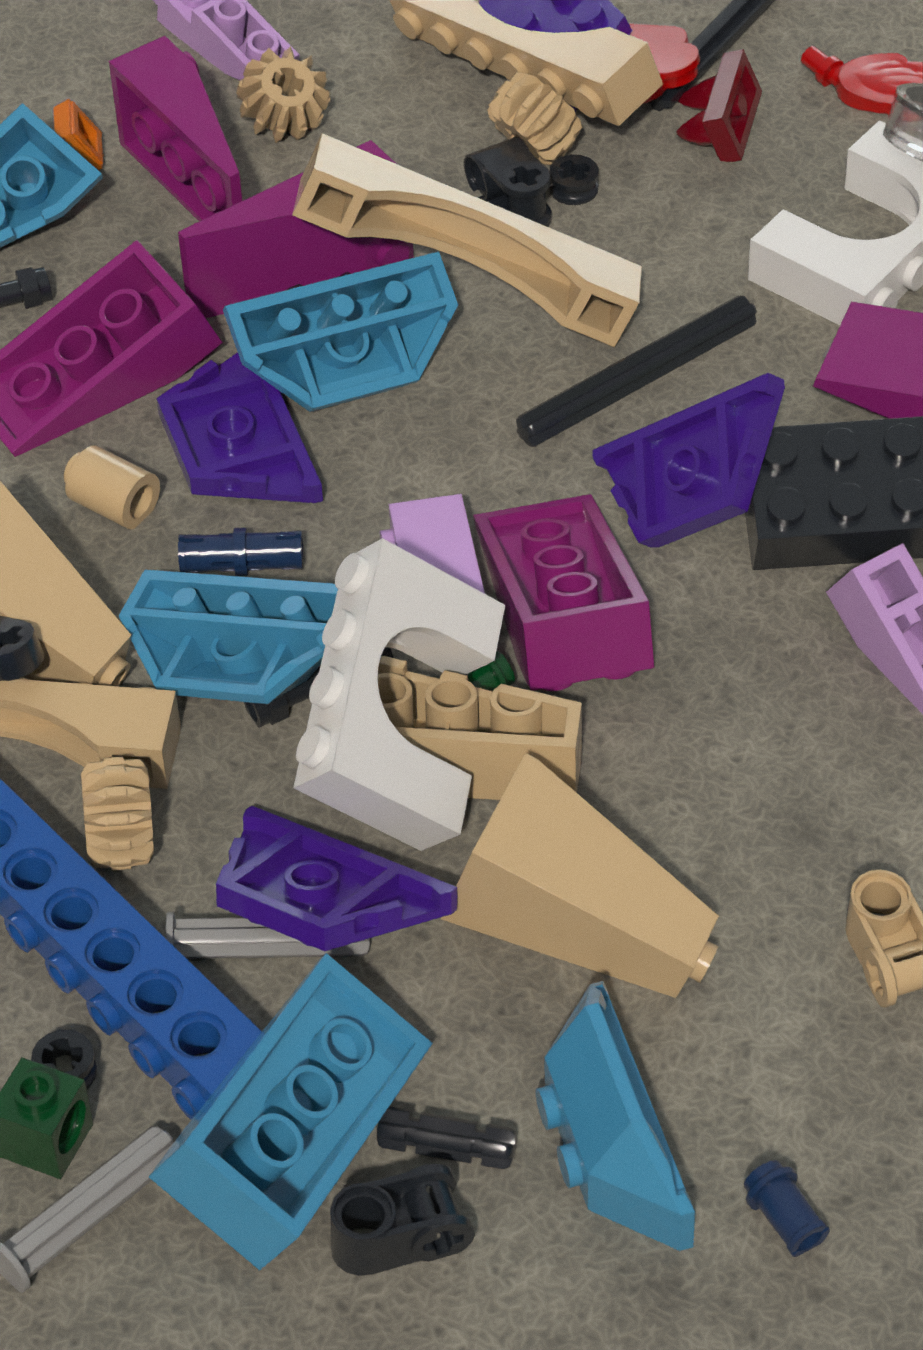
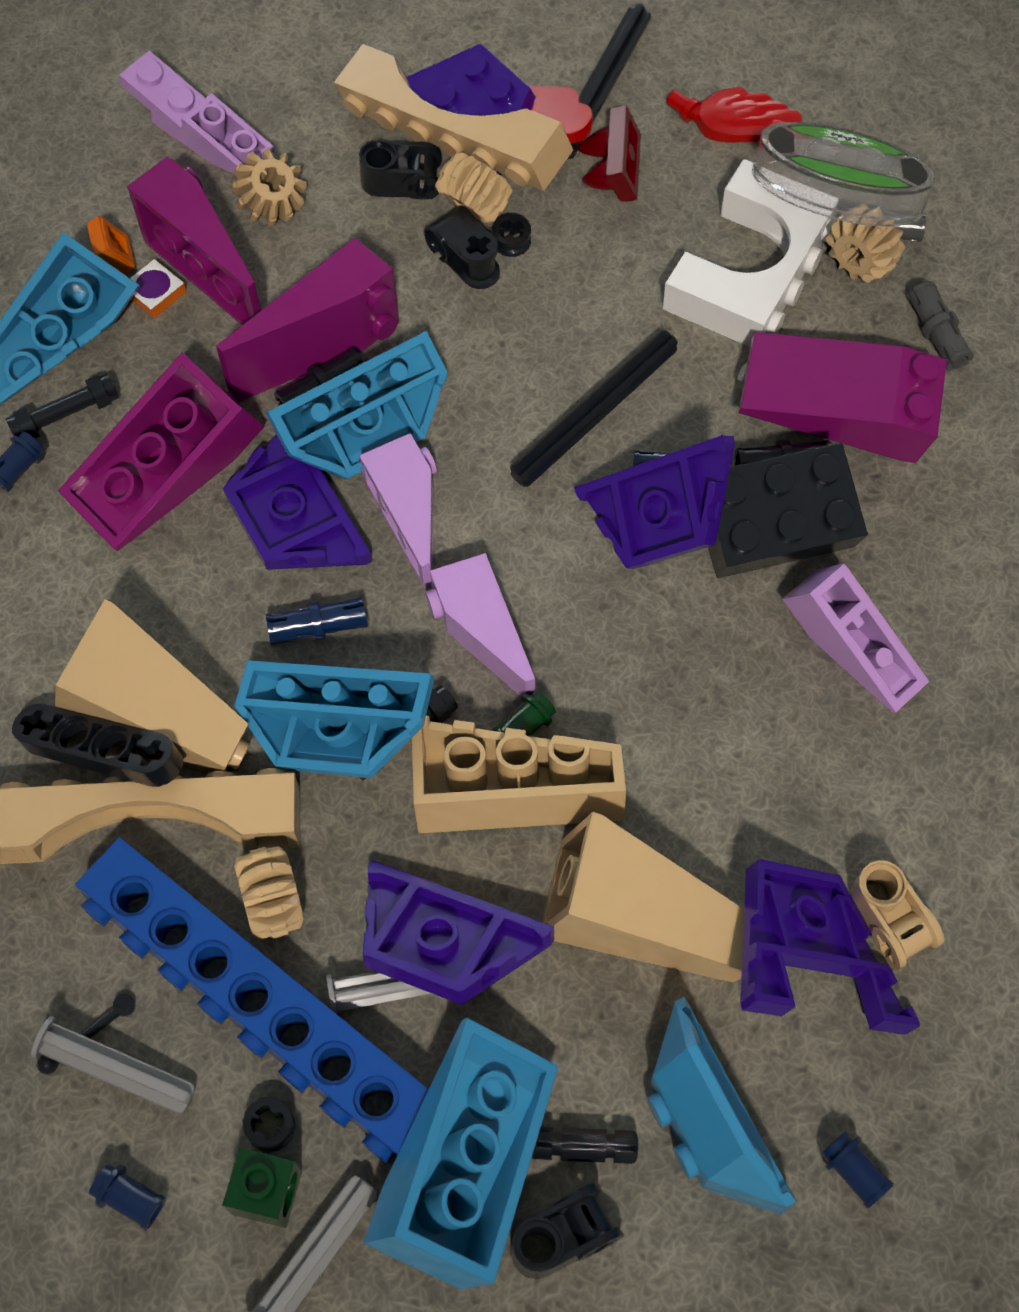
camera: 10 degrees left, 15 degrees up
tan brick [64,445,160,530] -> none
tan arch [292,133,642,347] -> none
white arch [293,538,505,851] -> none
magenta slope [473,494,654,691] -> none
none -> tile [130,259,187,318]
none -> black piece [359,139,442,199]
none -> lavender slope [359,433,437,588]
none -> dark purple wing [740,859,920,1034]

